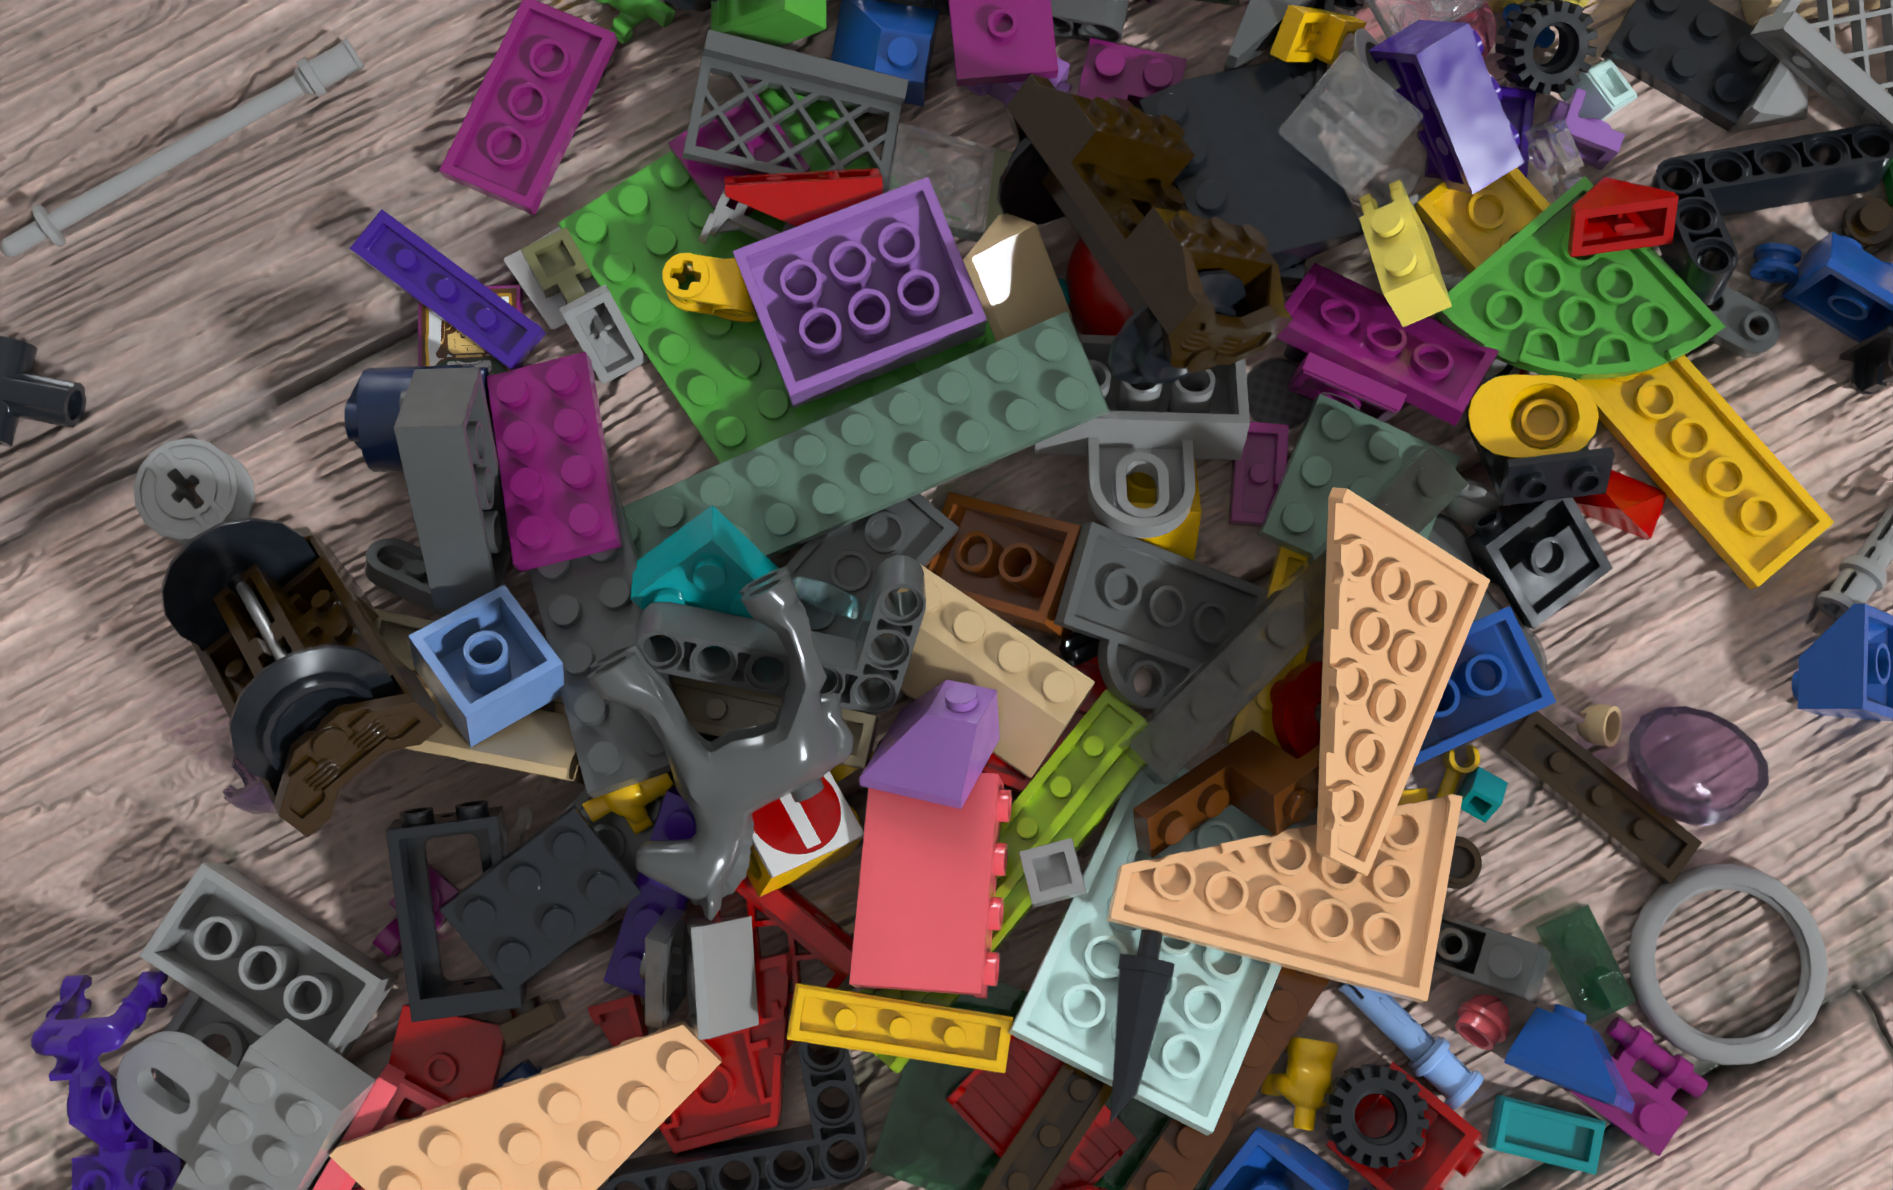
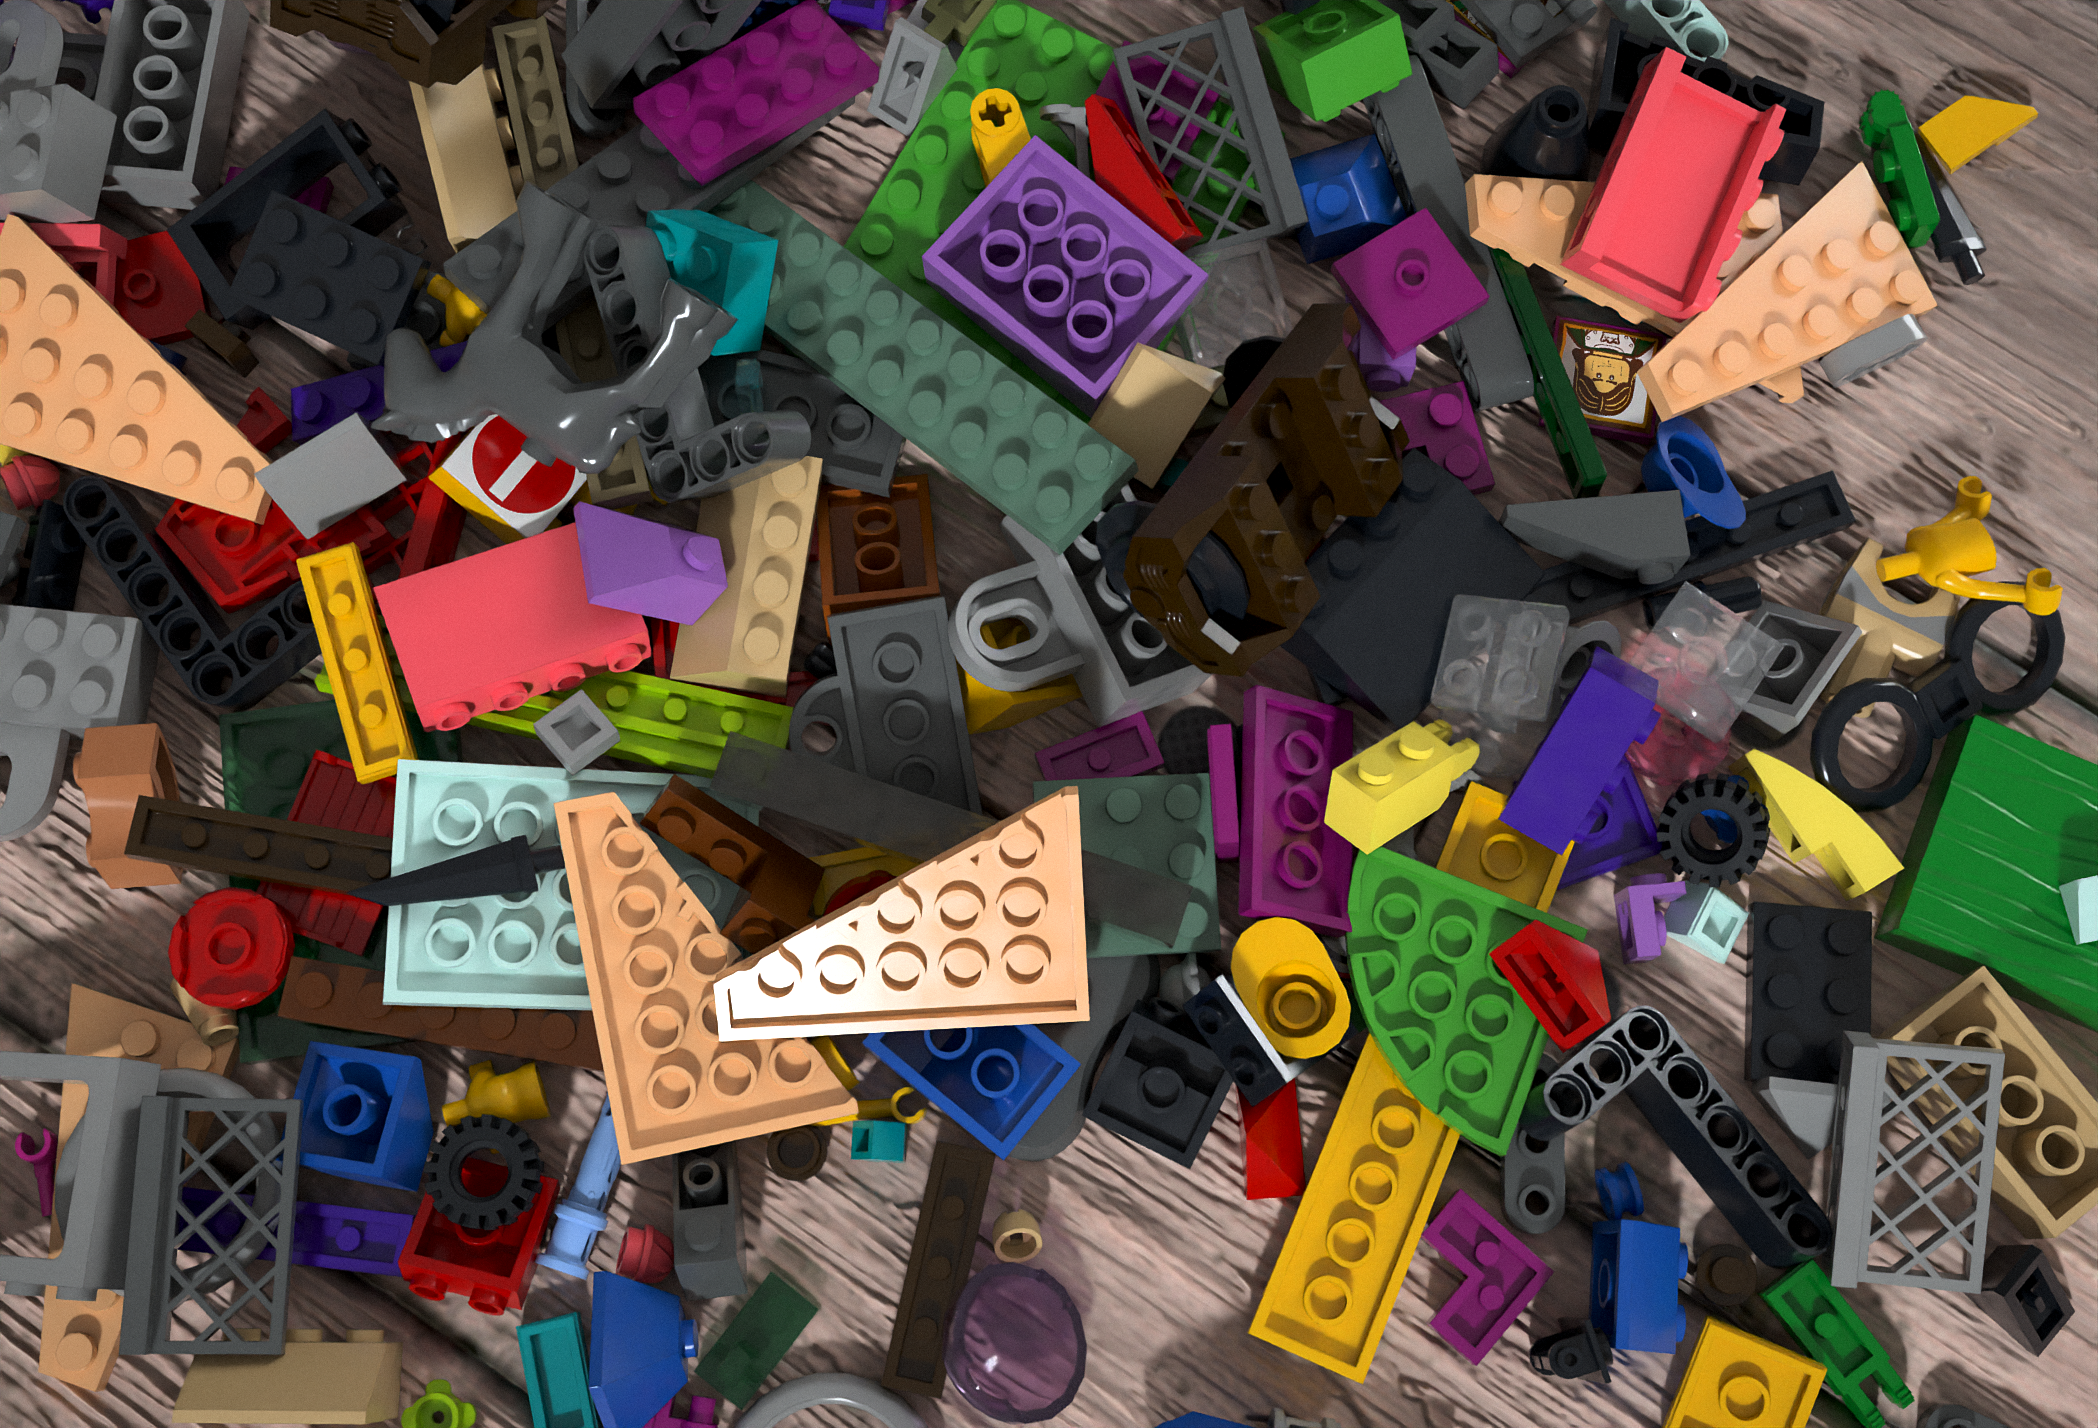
camera: 65 degrees right, 5 degrees down
medium blue brick [408,584,564,747] -> none
flat silver plate [640,907,687,1029] -> none
yellow slope [1270,5,1367,65] -> none
clear plate [1524,119,1584,200] -> none
none -> magenta plate [1421,1189,1554,1366]

